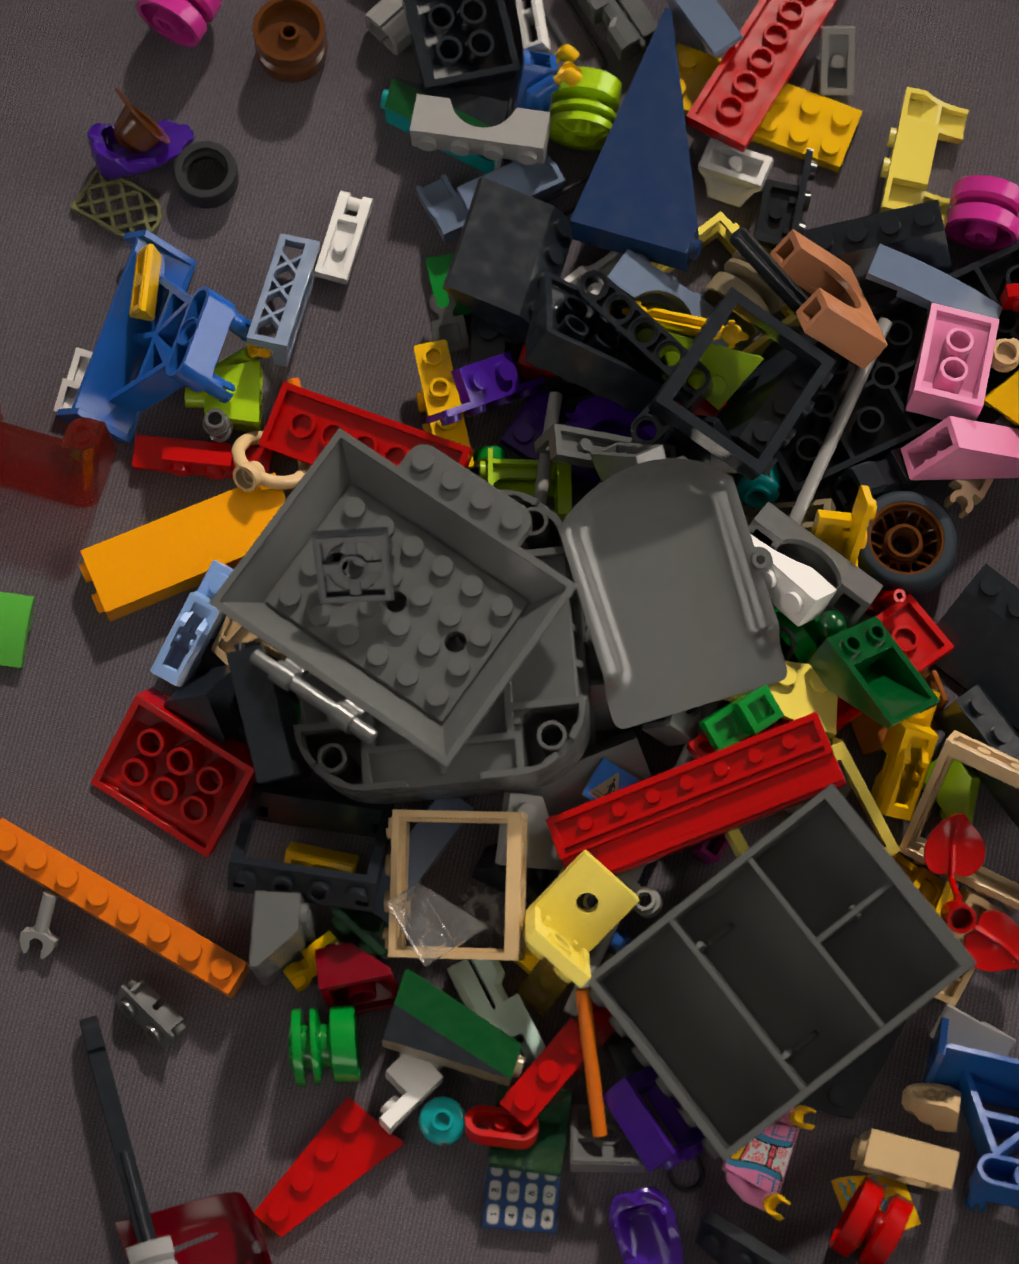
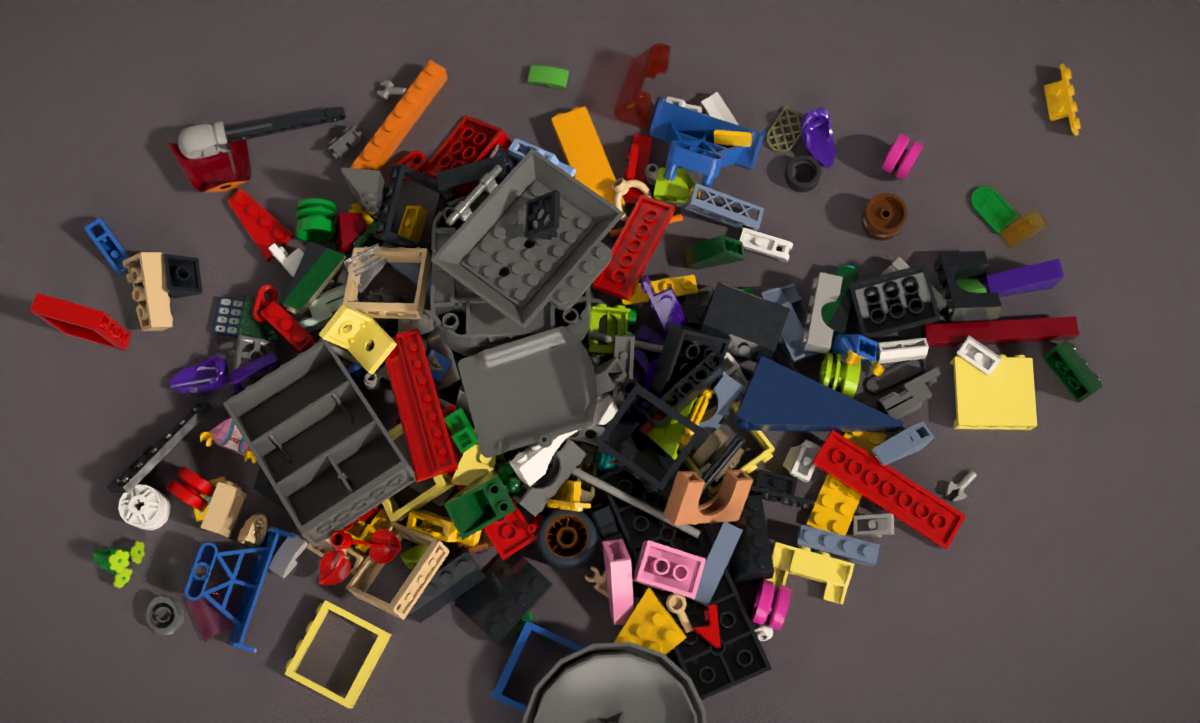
camera: 95 degrees right, 0 degrees up
reddish brown piece [114,88,171,154] -> none
teal head [419,1096,466,1147] -> none
orange bar [575,987,607,1137] -> none
none -> red plate [394,150,427,181]
none -> dark green slope [684,235,745,270]
none -> white piece [700,92,739,125]
none -> sand blue arch [794,525,880,567]

